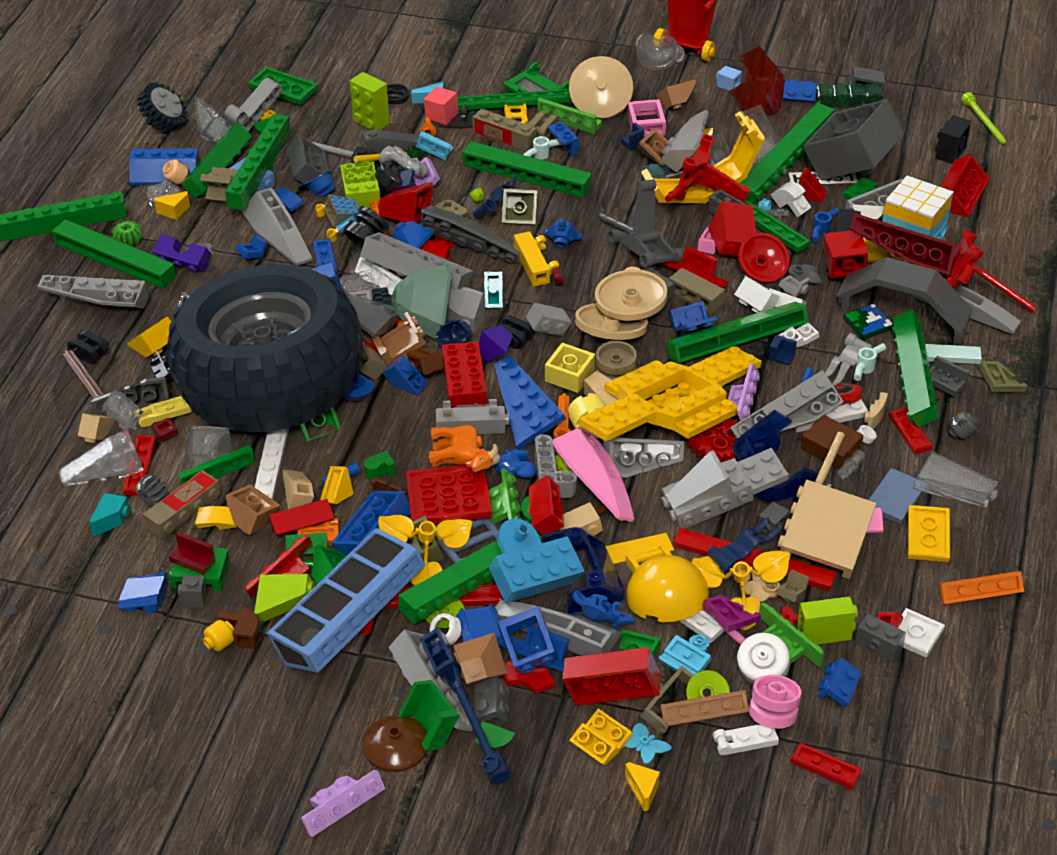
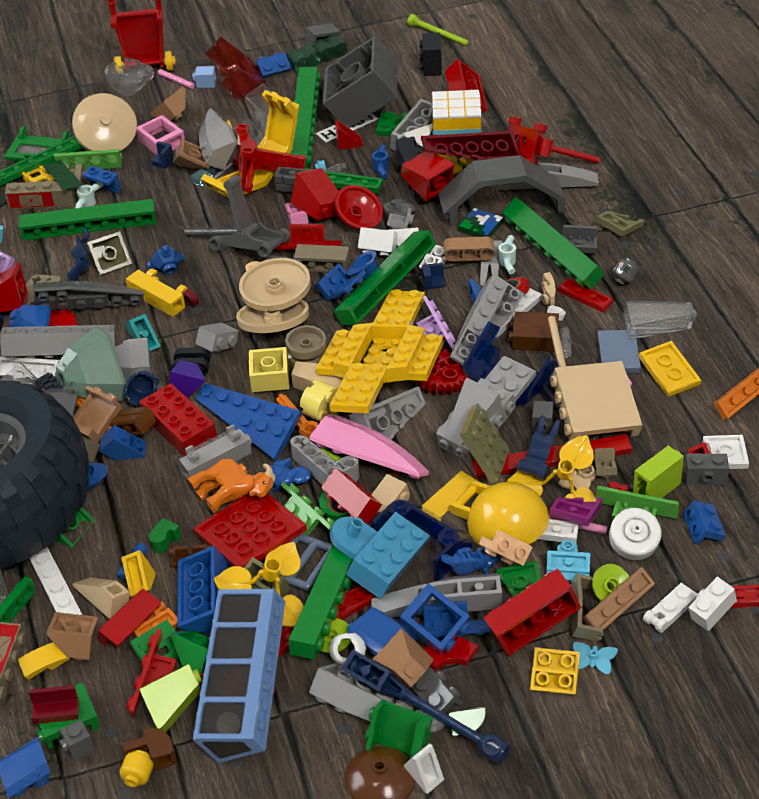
camera: 30 degrees left, 0 degrees up
lime hinge [470,188,484,202] -> none
yellow slope [625,762,660,812] -> none
bright pink wheel [749,675,802,729] -> none
white brick [770,182,811,217] -> none
light aqua tile [925,344,982,364] -> none
none -> dark green sticker [42,160,83,190]
none -> bright pink bar [158,69,195,89]
none -> blue piece [346,250,378,279]
none -> white slope [403,744,444,794]
none -> medium nougat beam [443,237,495,261]
none -> olive plate [460,403,509,484]
none -> light nougat bracket [479,530,532,566]
none -> white brick [688,577,737,631]

